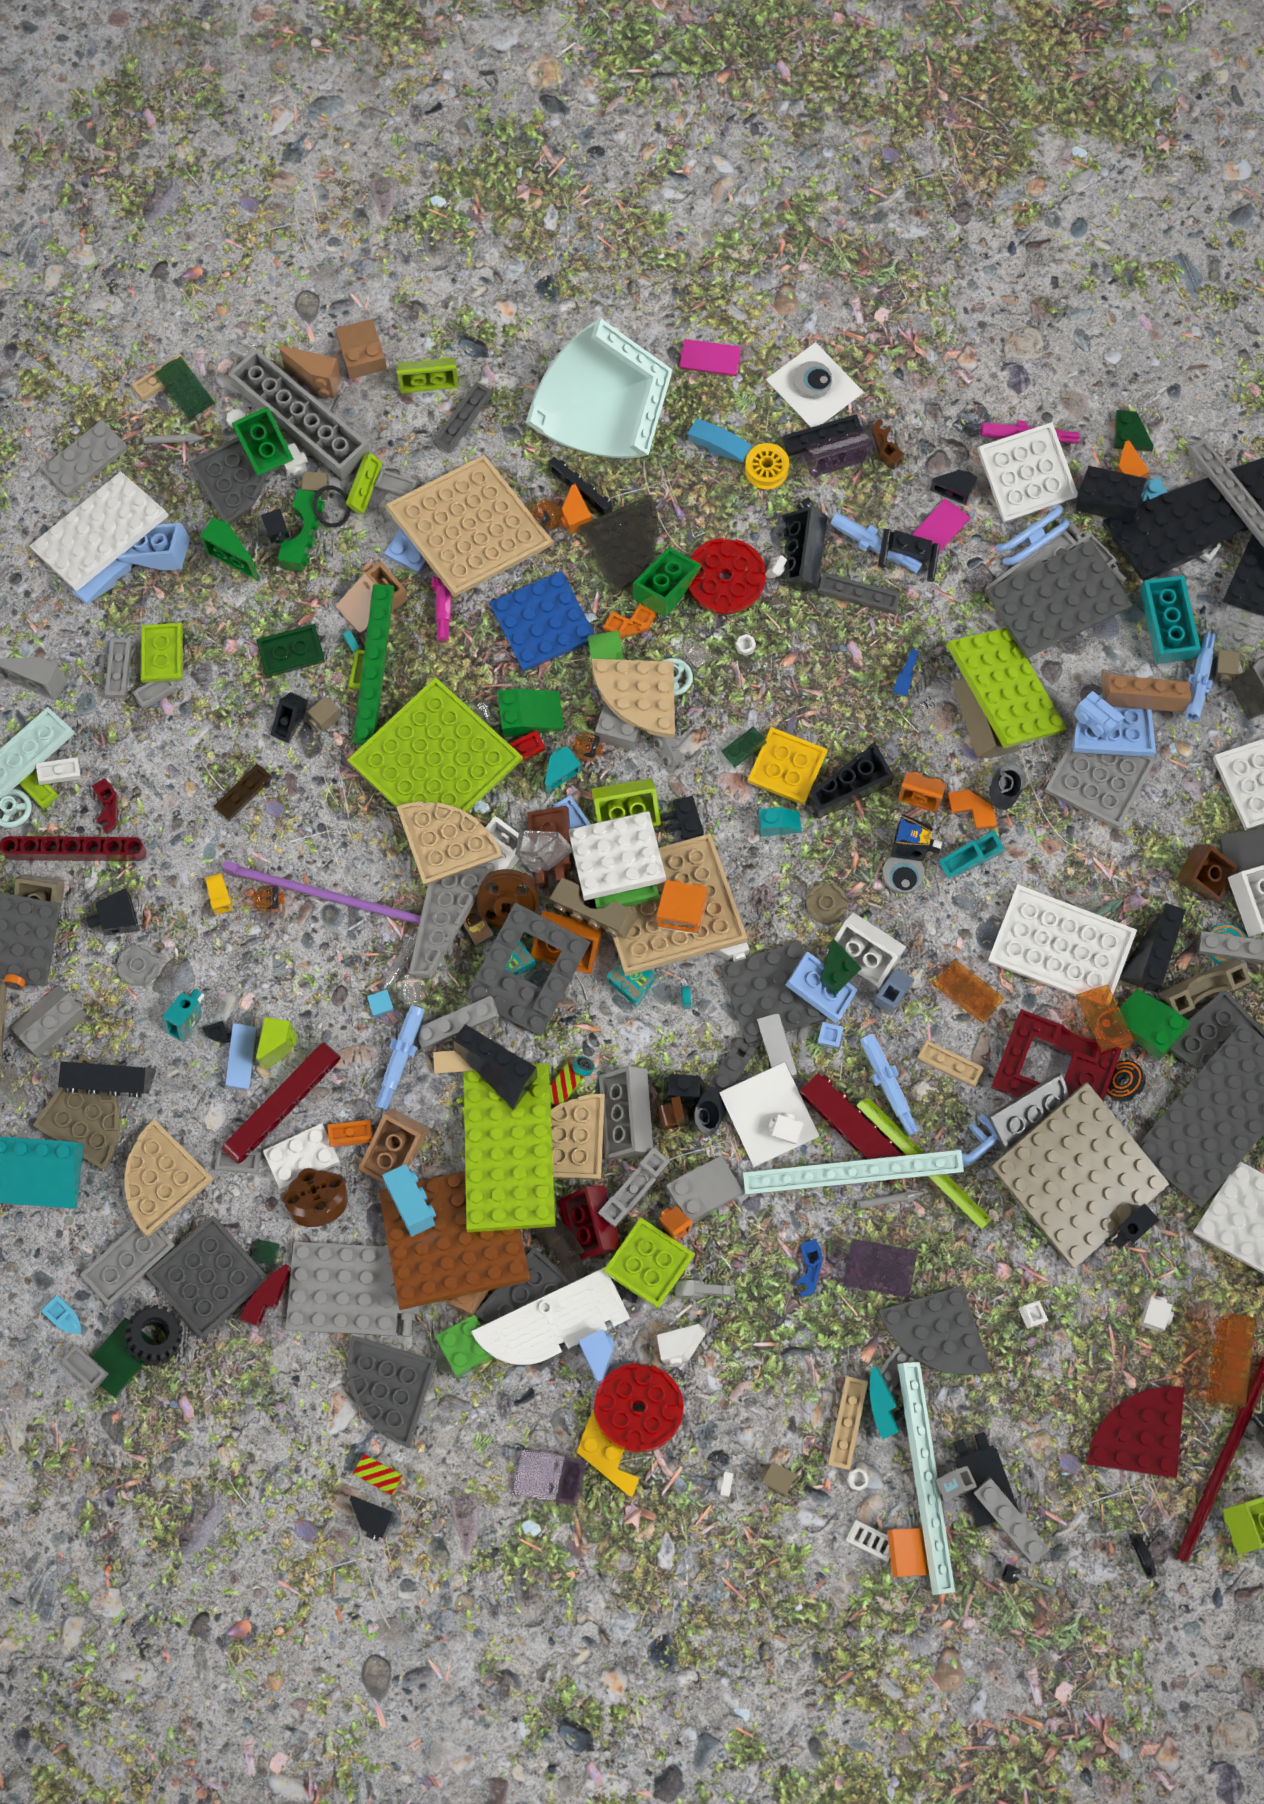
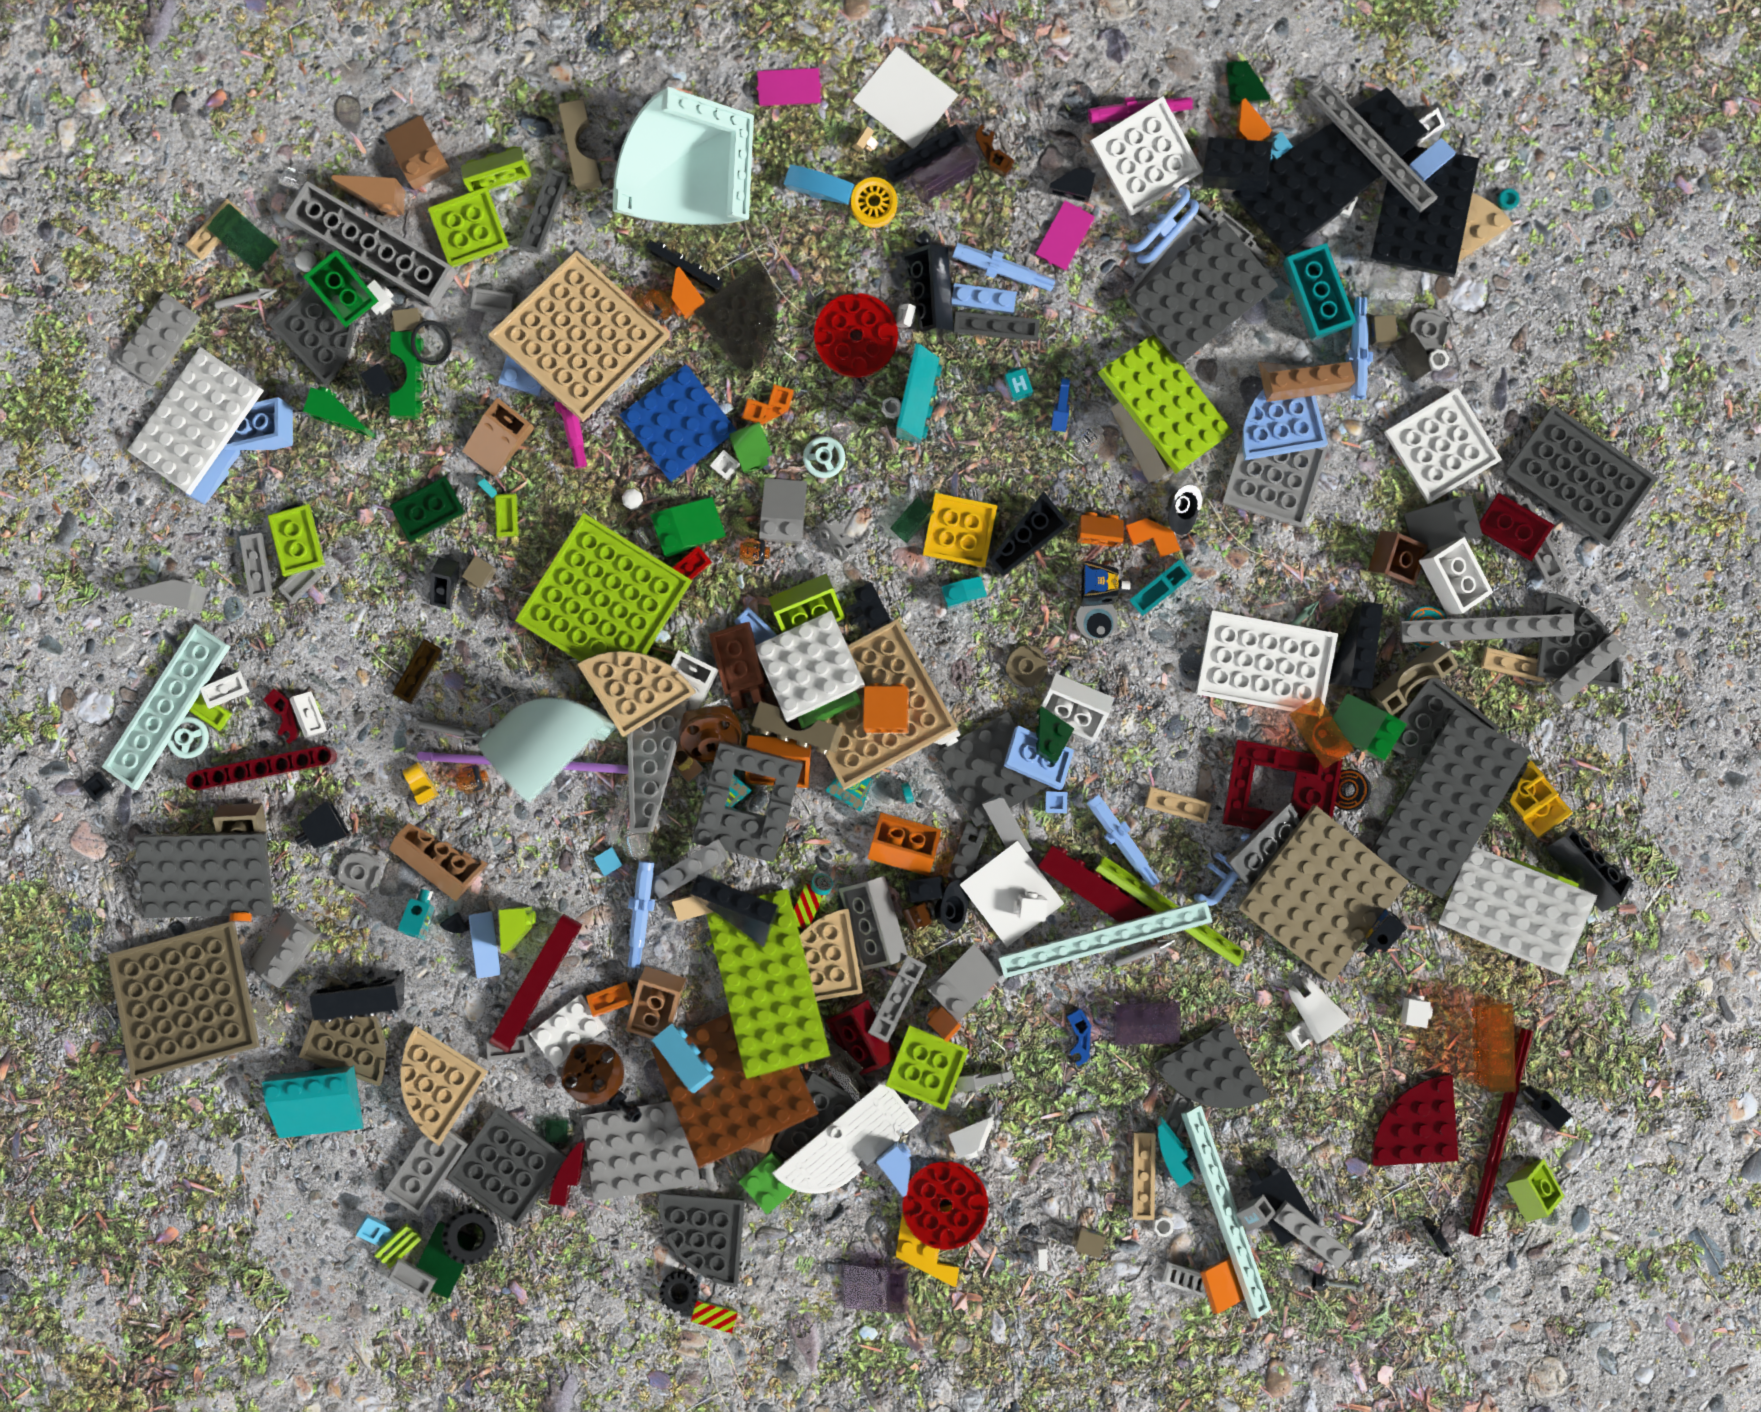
camera: 15 degrees left, 15 degrees up
lime plate [346,452,383,514] -> none
black slope [350,1495,395,1542] -> none
green plate [353,584,395,745] -> none
clear slope [515,830,572,872] -> none
teal slope [545,746,582,793] -> none
tan plate [591,659,675,738] -> none
green slope [633,547,701,617] -> none
tile [793,361,832,399] -> none
sand blue slope [874,969,915,1014] -> none
black plate [878,529,940,582] -> none
clear orange piece [933,959,1004,1024] -> none
light blue brick [1074,691,1125,740] -> none
none -> white plate [289,691,327,738]
none -> lime tile [374,1223,422,1269]
none -> medium nougat wedge [389,823,488,902]
none -> light grey piece [419,720,482,739]
none -> lime plate [428,187,510,268]
none -> light aqua panel [478,698,617,802]
none -> dark tan arch [556,99,603,191]
none -> black bar [607,1090,642,1123]
none -> white tile [622,489,643,510]
none -> black tyre [659,1270,699,1313]
none -> white plate [710,450,740,480]
none -> tan tile [851,126,878,152]
none -> orange slope [867,812,941,876]
none -> teal slope [896,343,943,444]
none -> light blue plate [952,283,1016,314]
none -> teal brick [1004,367,1033,402]
none -> white piece [1288,977,1350,1044]

